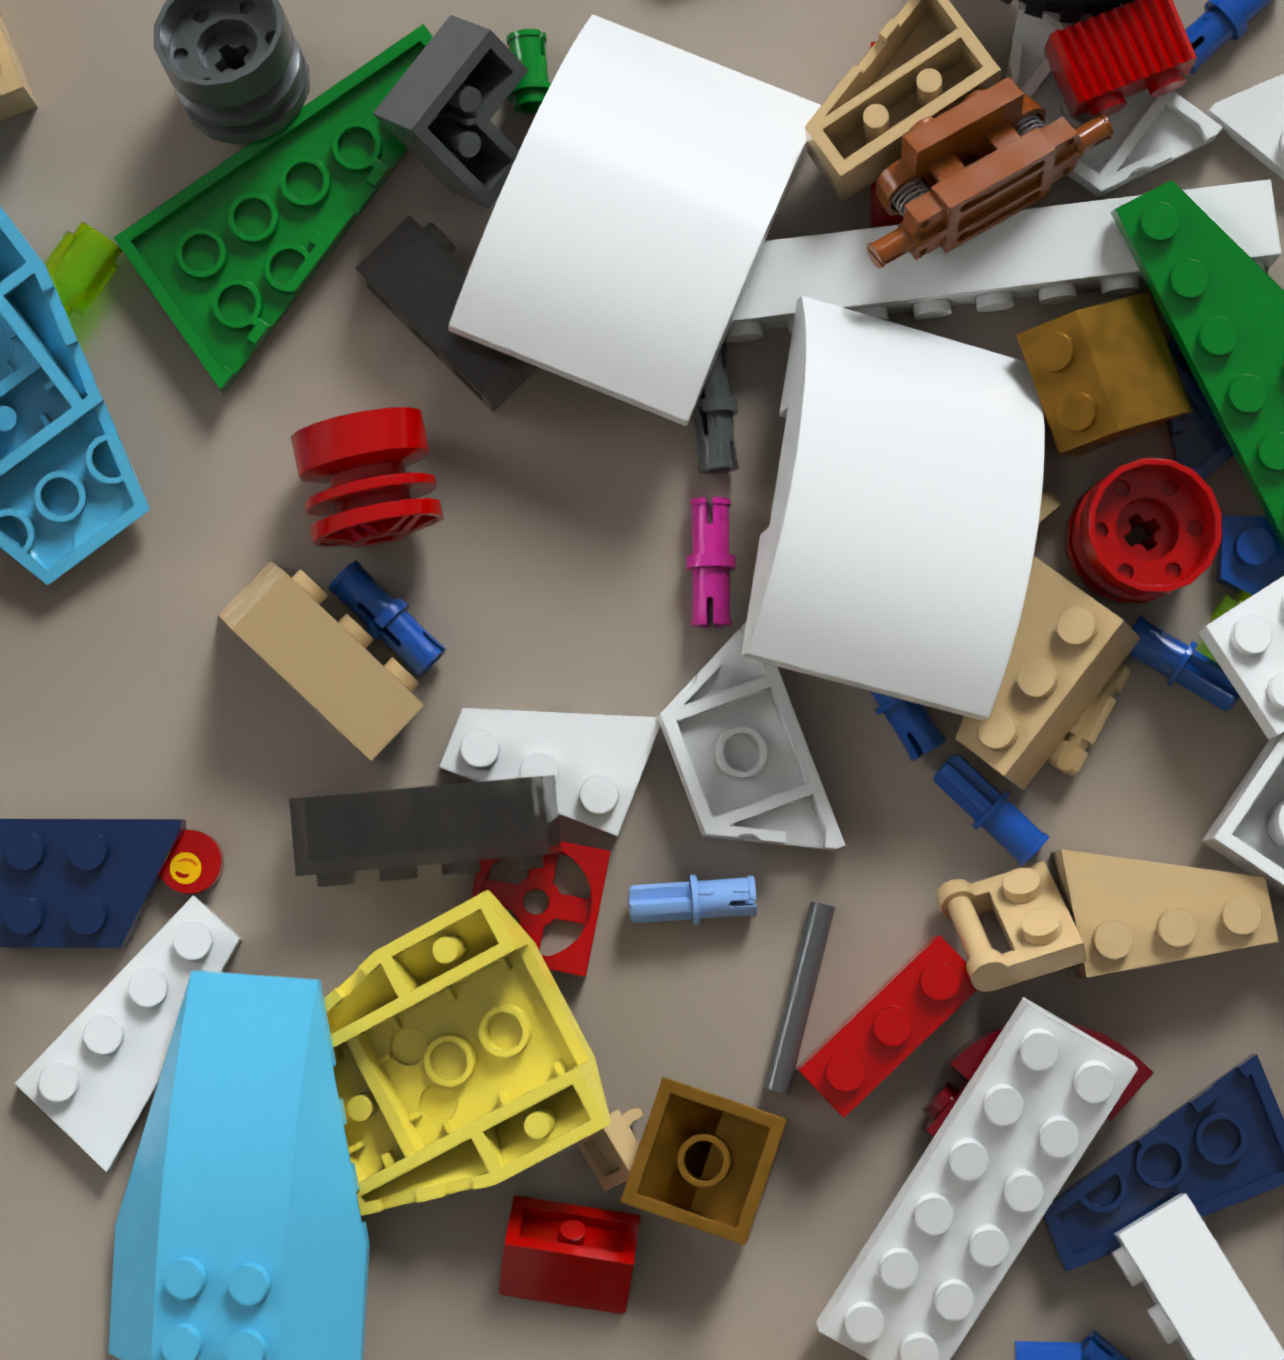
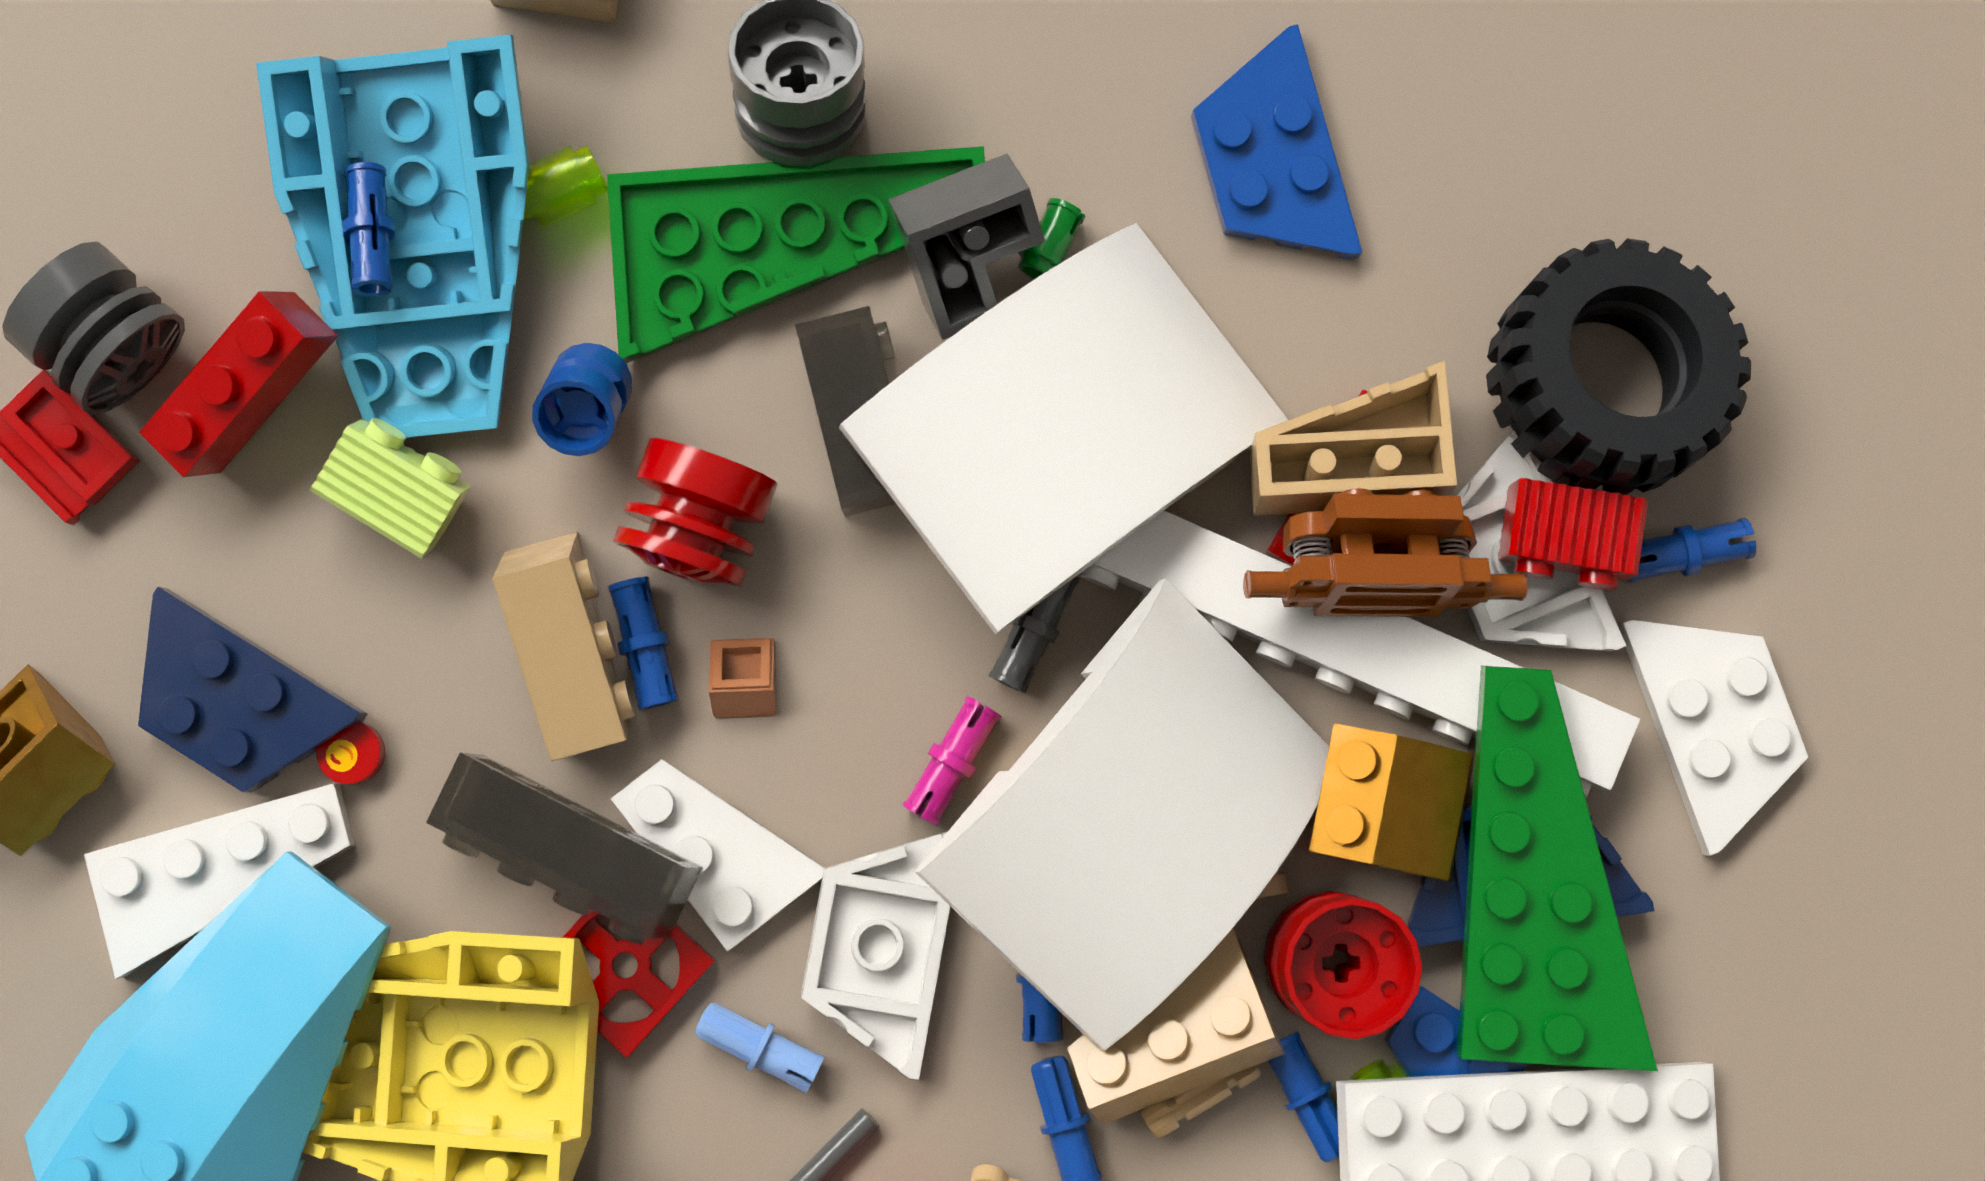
camera: 25 degrees right, 0 degrees up
none -> yellowish green brick [310,418,471,559]
none -> blue wheel [532,343,632,456]
none -> nougat slope [709,638,777,718]

